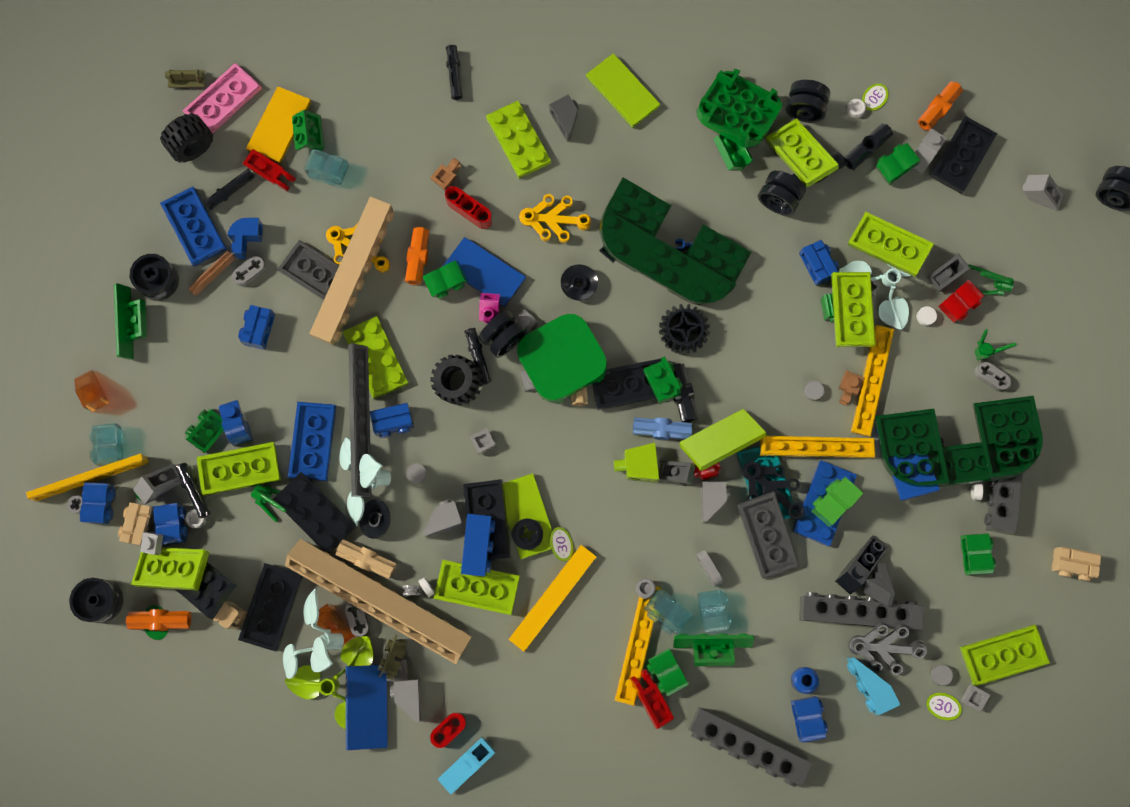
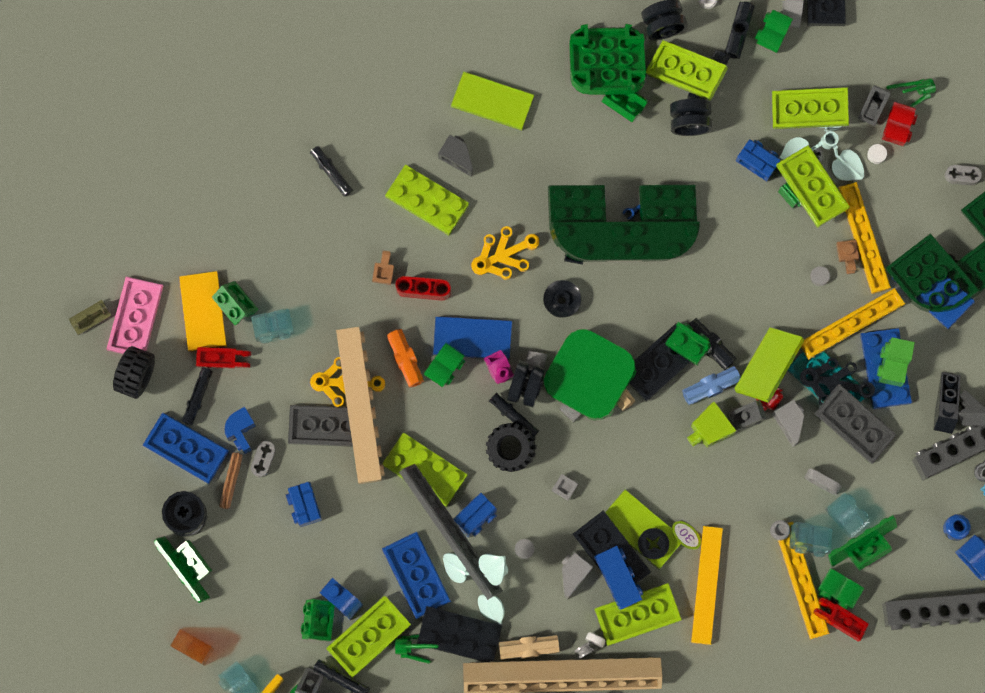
camera: 30 degrees left, 0 degrees up
black dish [359,499,391,539] -> none
black gear [659,304,710,355] -> none
green plant [975,329,1017,361] -> none

